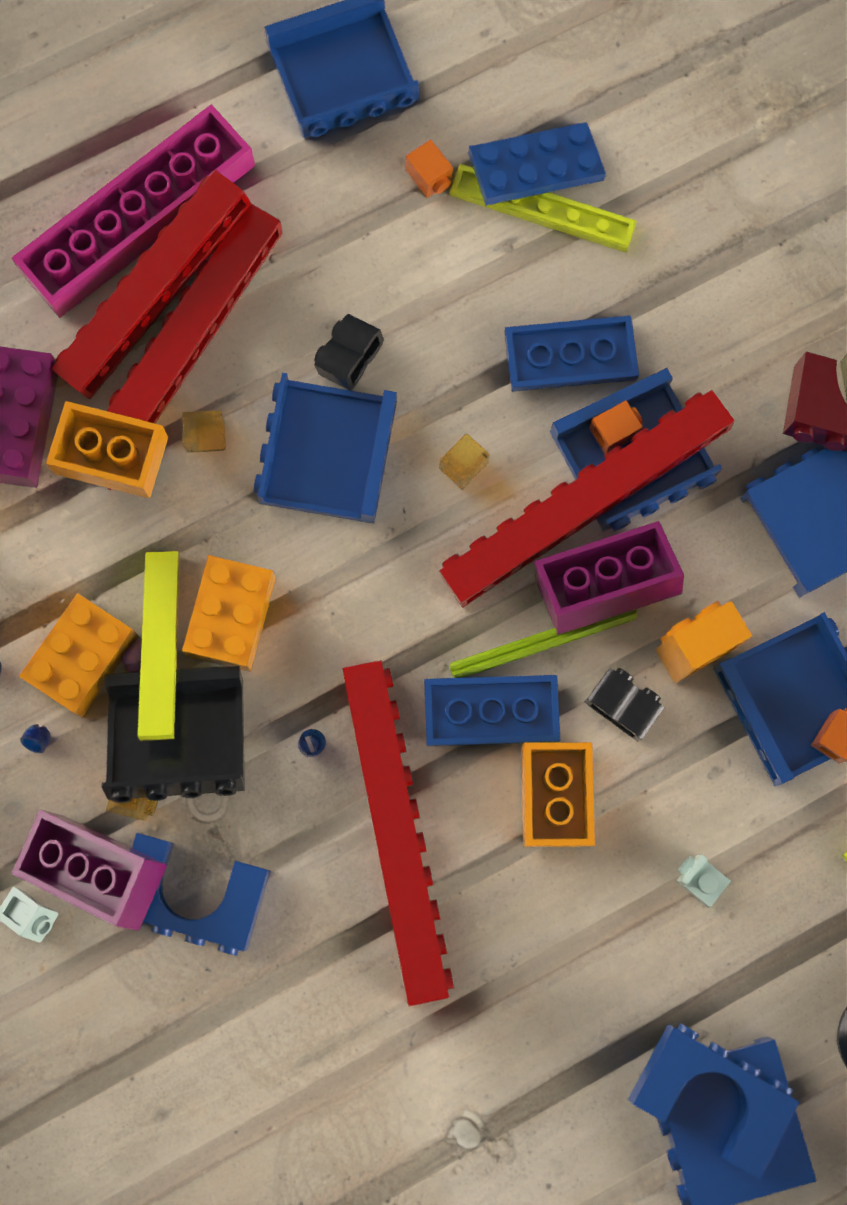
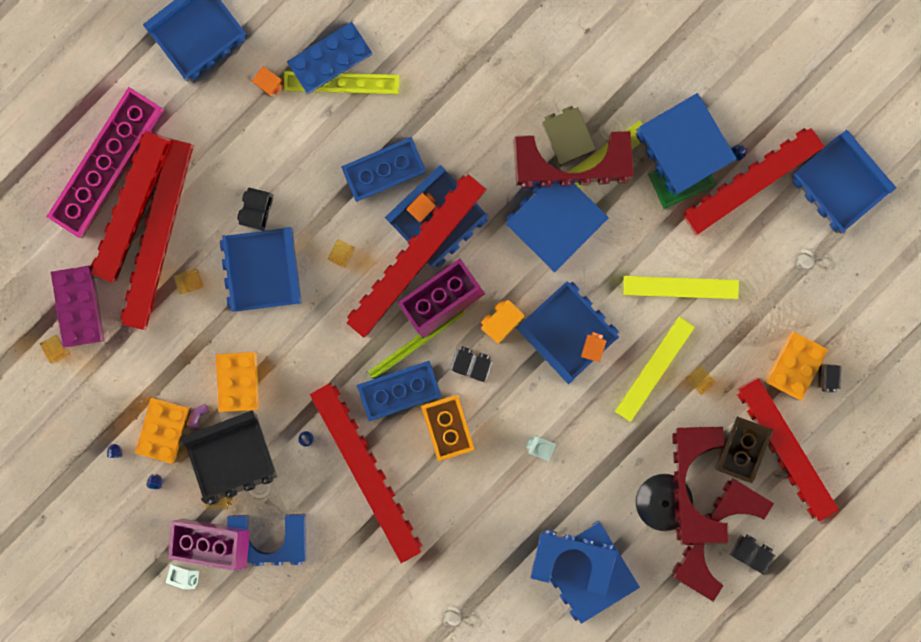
camera: 15 degrees left, 10 degrees up
light orange brick [46,401,168,499] -> none
neon yellow tile [138,551,180,740] -> none

